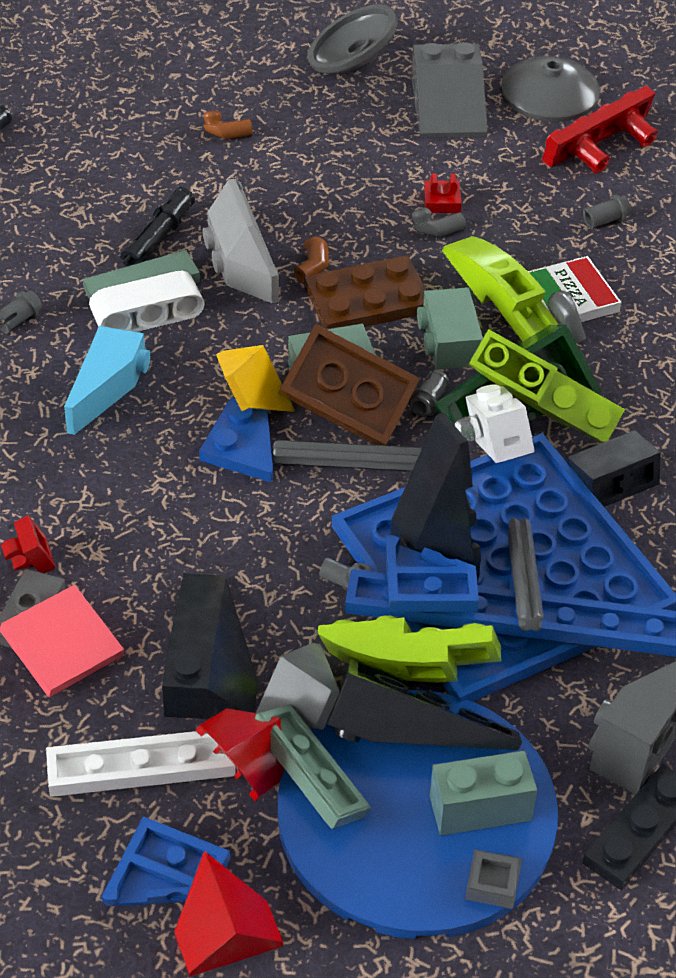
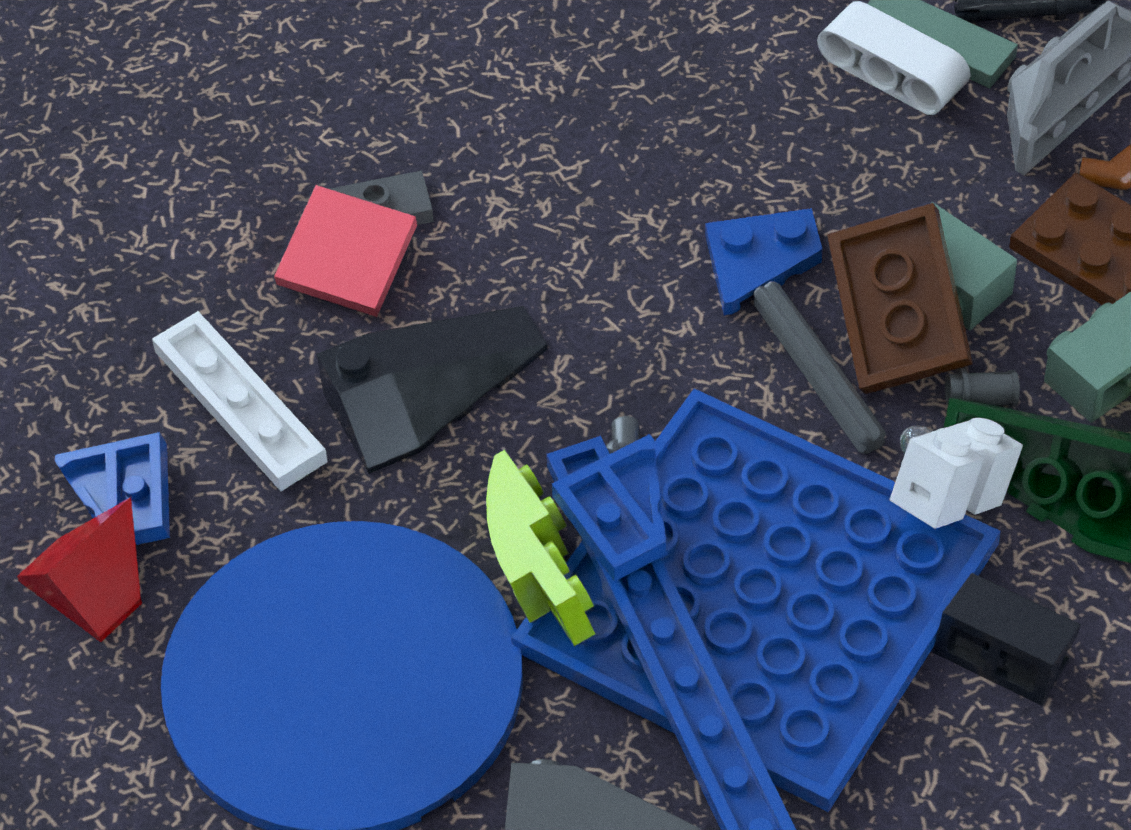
camera: 65 degrees right, 5 degrees up
red tile [1,515,56,574] -> none
medium azure slope [64,326,150,435] -> none
red slope [196,708,284,801] -> none
yellow slope [216,345,295,412] -> none
sand green tile [254,704,371,830] -> none
dark grey slope [256,643,340,730] -> none
black wedge [328,657,522,750] -> none
black wedge [390,412,481,585] -> none
sand green brick [429,751,537,836] -> none
dark grey tile [465,849,522,909] -> none
lime slope [468,329,625,443] -> none
dark grey axle [507,518,544,632] -> none

